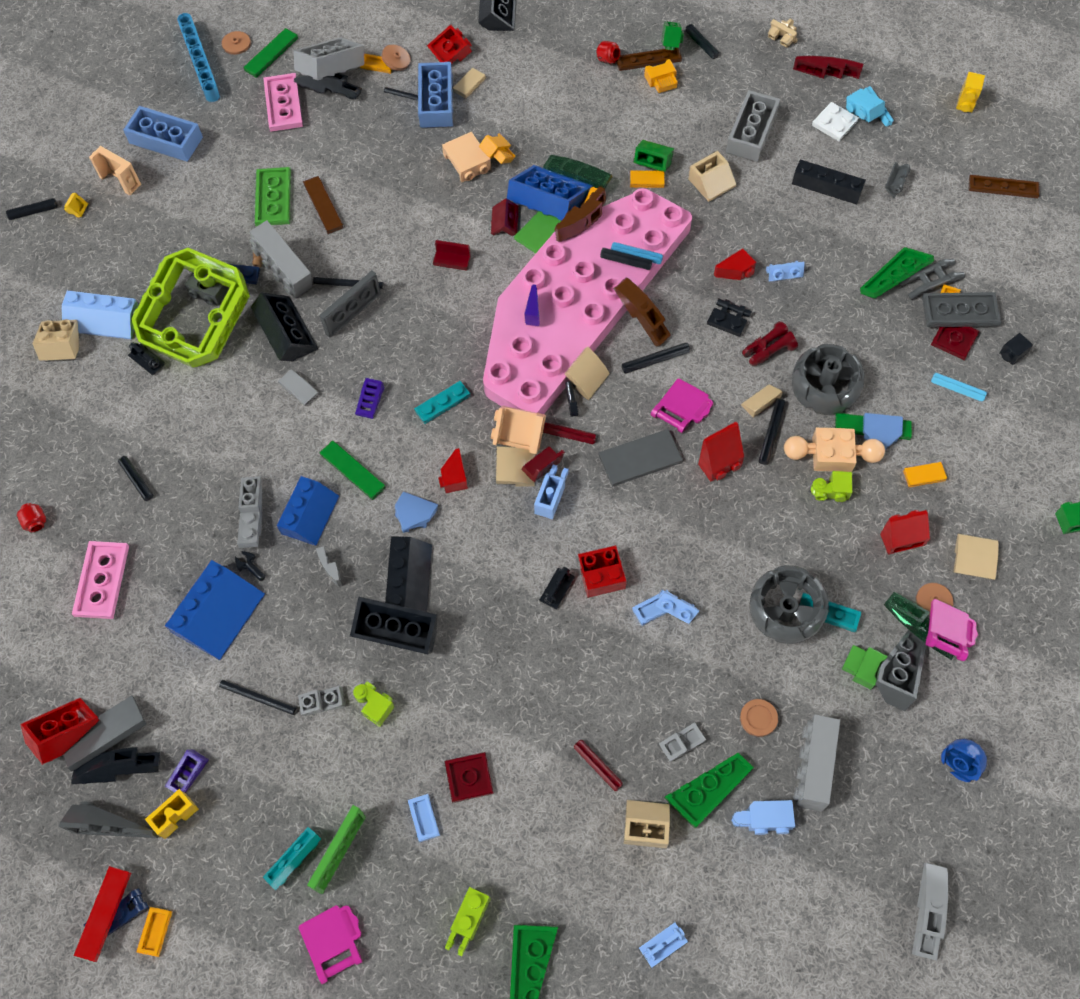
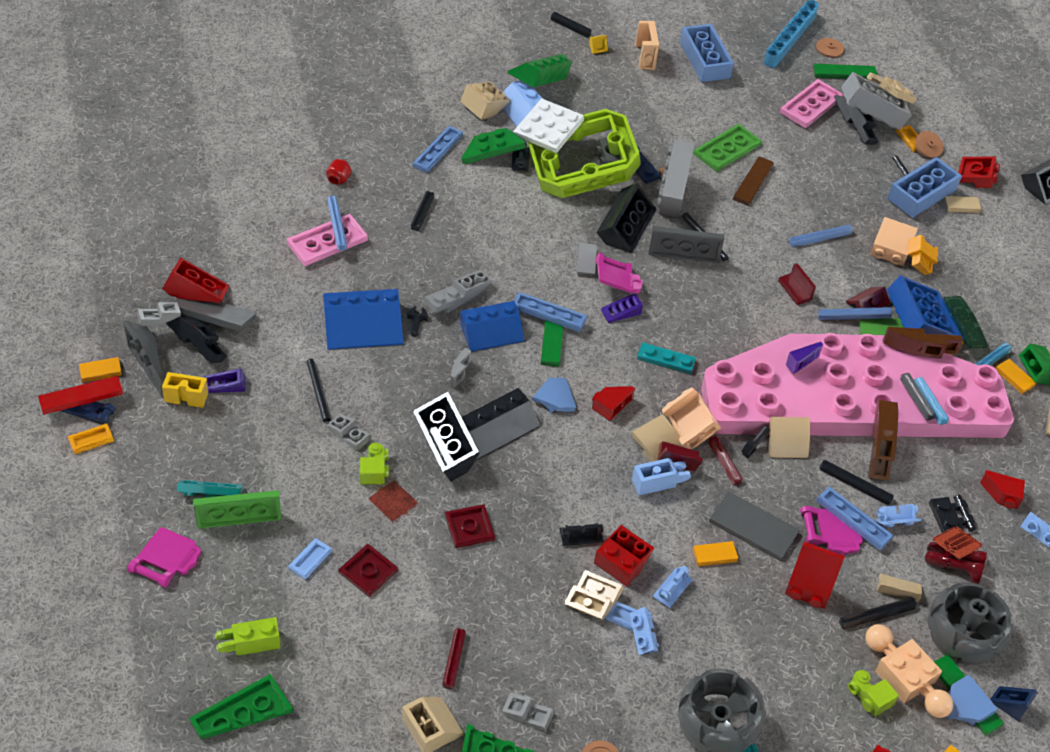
camera: 45 degrees right, 15 degrees down
none -> light orange tile [79,357,122,383]
none -> light grey slope [137,302,181,326]
none -> medium blue axle [327,196,347,251]
none -> clear red piece [369,480,418,522]
none -> medium blue tile [412,126,463,173]
none -> dark red tile [445,504,495,548]
none -> green wing [461,128,526,164]
none -> green slope [508,54,573,88]
none -> white plate [514,98,584,153]
none -> medium blue tile [514,292,587,332]
none -> slope [564,570,624,620]
none -> dark pink piece [595,253,643,293]
none -> light blue hinge [653,566,693,608]
none -> light orange tile [692,541,738,567]
none -> medium blue axle [789,224,853,247]
none -> medium blue tile [816,486,894,551]
none -> medium blue axle [818,307,892,320]
none -> tan wing [867,72,917,104]
none -> light blue hinge [875,504,921,527]
none -> clear red piece [933,526,983,559]
none -> dark azure axle [976,343,1012,366]
none -> dark blue slope [990,686,1038,722]

